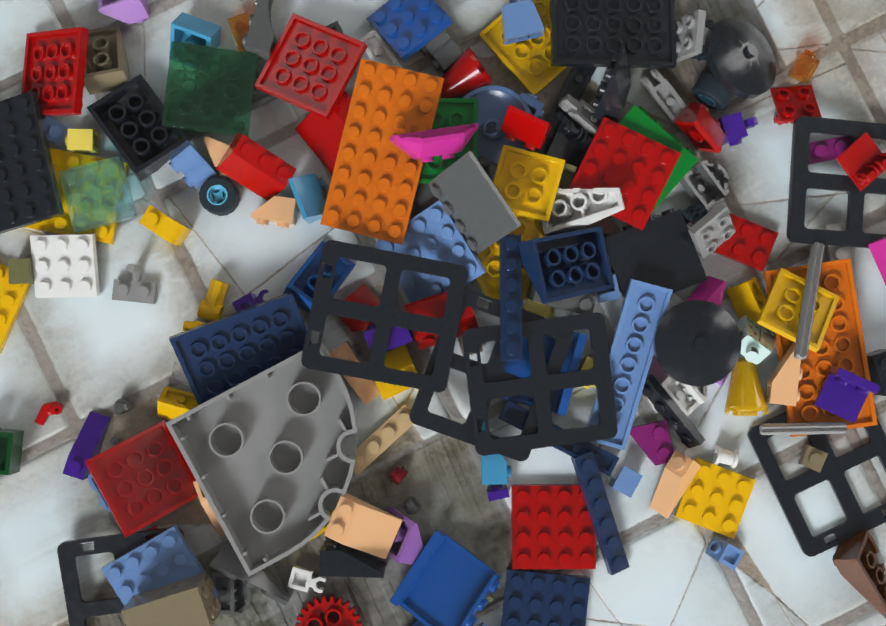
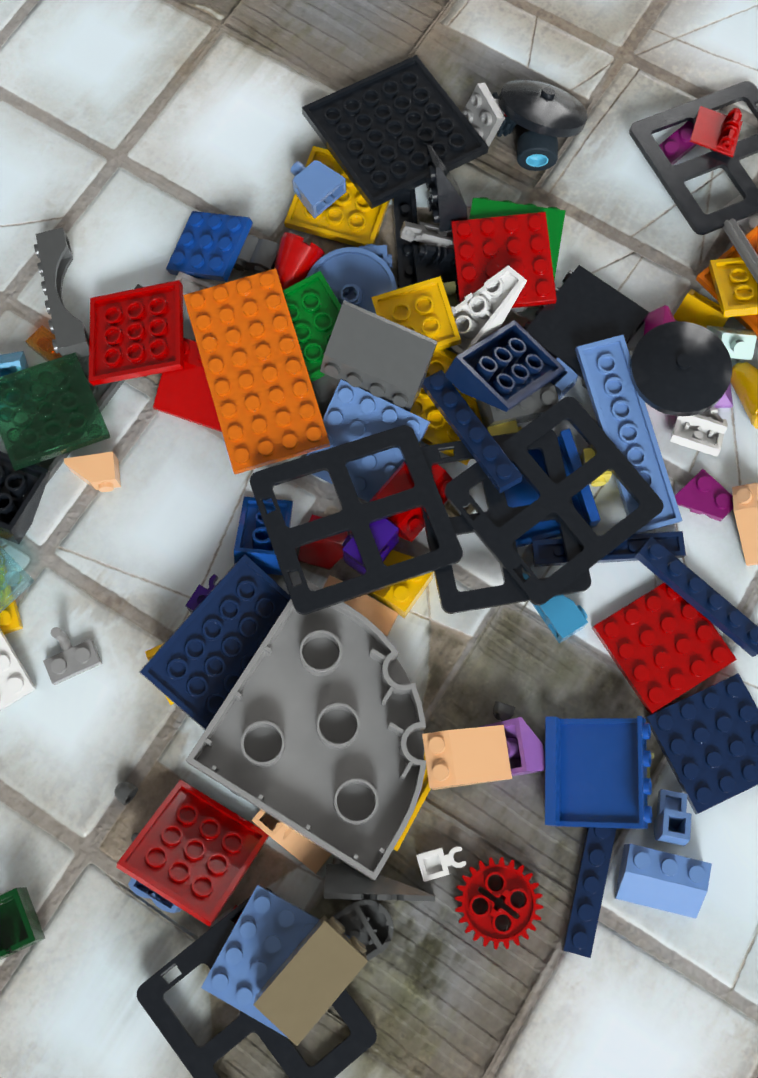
camera: 30 degrees left, 15 degrees down
red arm [34,401,63,425] -> none
dark purple slope [62,411,111,480] -> none
yellow brick [139,205,191,247] -> none
yellow panel [157,386,199,420] -> none
medium blue brick [168,139,217,190] -> none
clear plate [170,362,190,386] -> none
yellow piece [197,279,230,321] -> none
black wheel [199,177,240,216] -> none
red slope [216,133,297,201] -> none
light nougat slope [251,196,298,228] -> none
dark azure slope [288,173,327,224] -> none
black slope [319,538,386,578] -> none
tan plate [353,404,413,476] -> none
dark pink wedge [390,123,478,163] -> none
dark red plate [390,466,408,485] -> none
dark purple plate [486,484,510,501] -> none
red slope [501,105,552,151] -> none
medium blue panel [609,466,643,498] -> none
light grey hinge [640,68,687,126] -> none
black plate [642,374,705,448] -> none
red slope [673,103,725,153] -> none
dark grey slope [680,160,730,209] -> none
light grey plate [682,202,736,259] -> none
red plate [713,213,778,272] -> none
dark purple brick [718,112,758,147] -> none
red hinge [770,85,822,125] -> none
clear orange bracket [788,49,820,84] -> none

